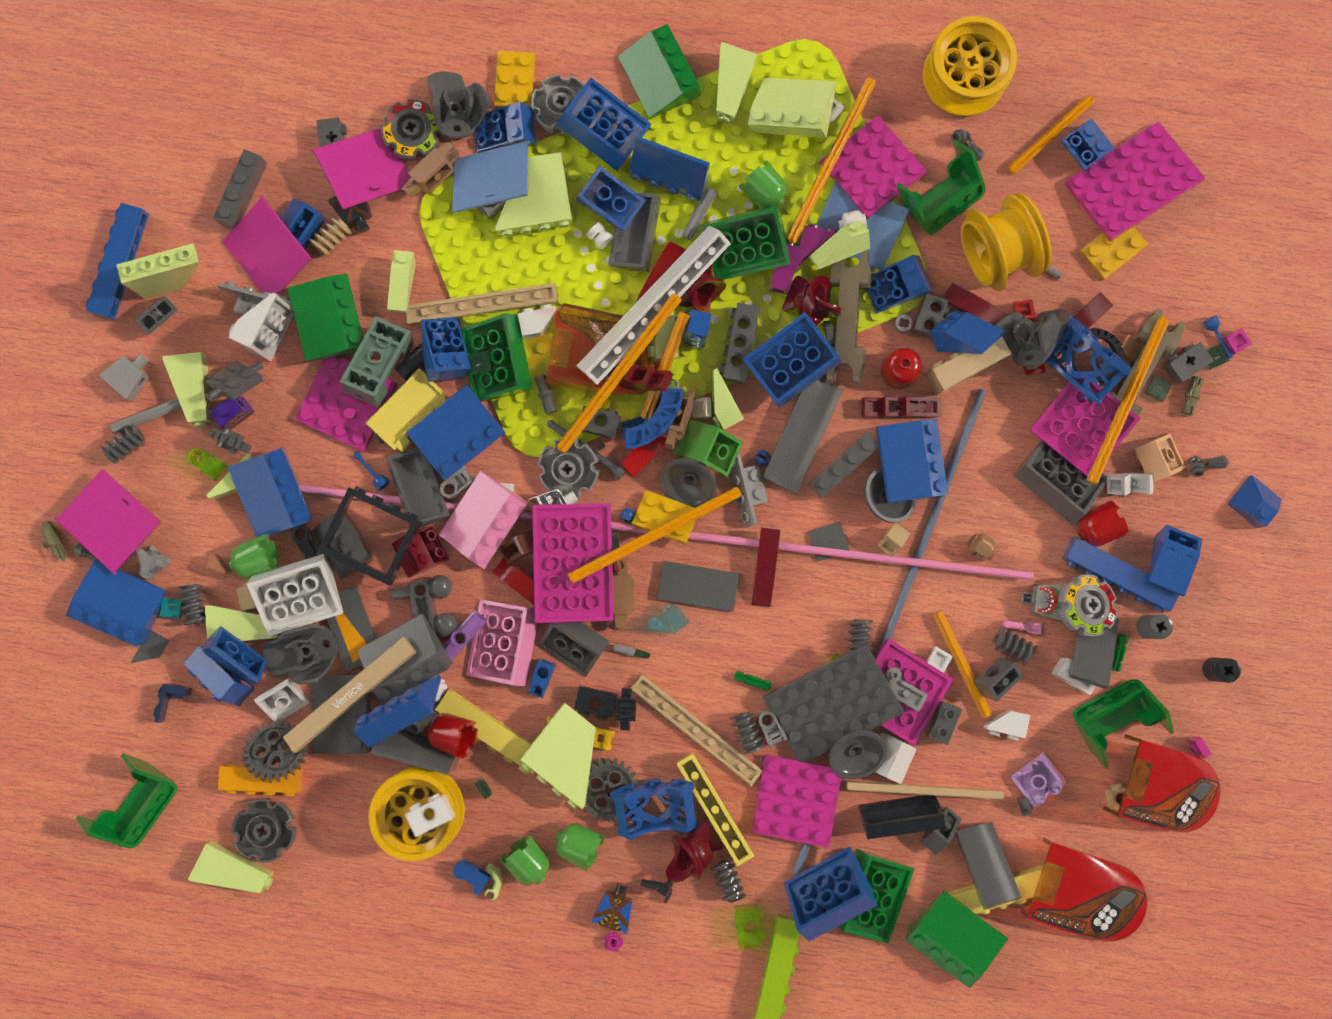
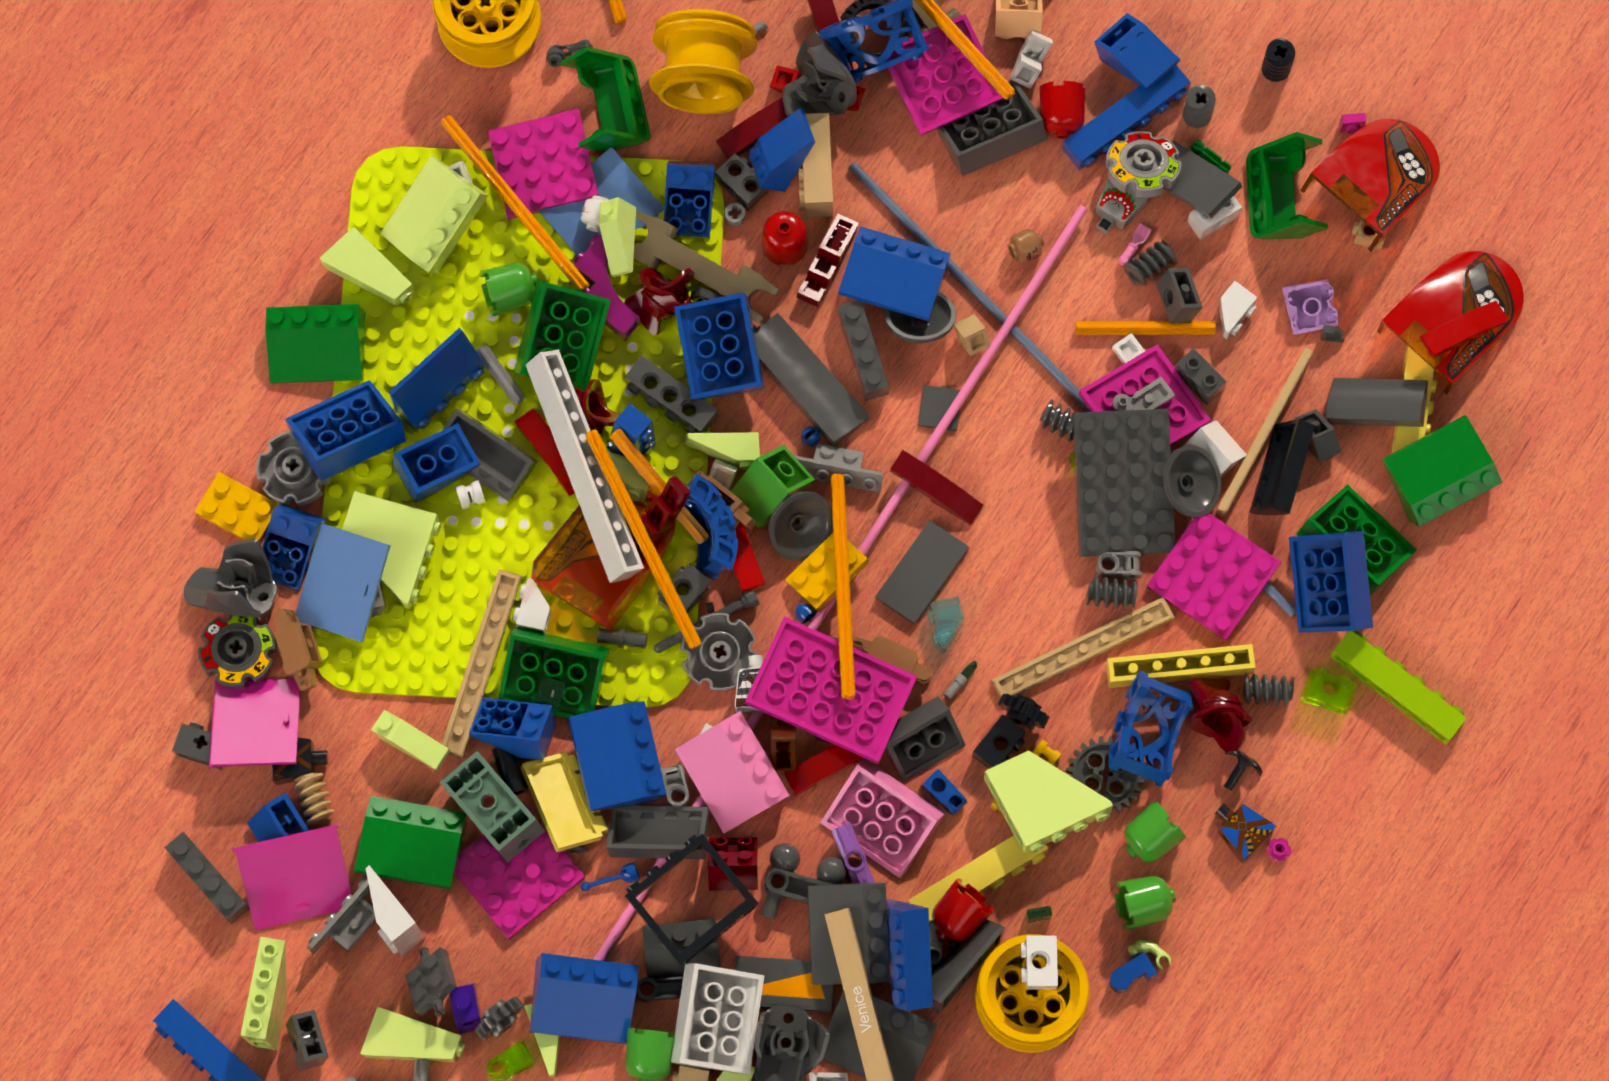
camera: 60 degrees left, 10 degrees down
green axle [734,671,772,691] -> none
none -> red slope [1419,301,1509,357]

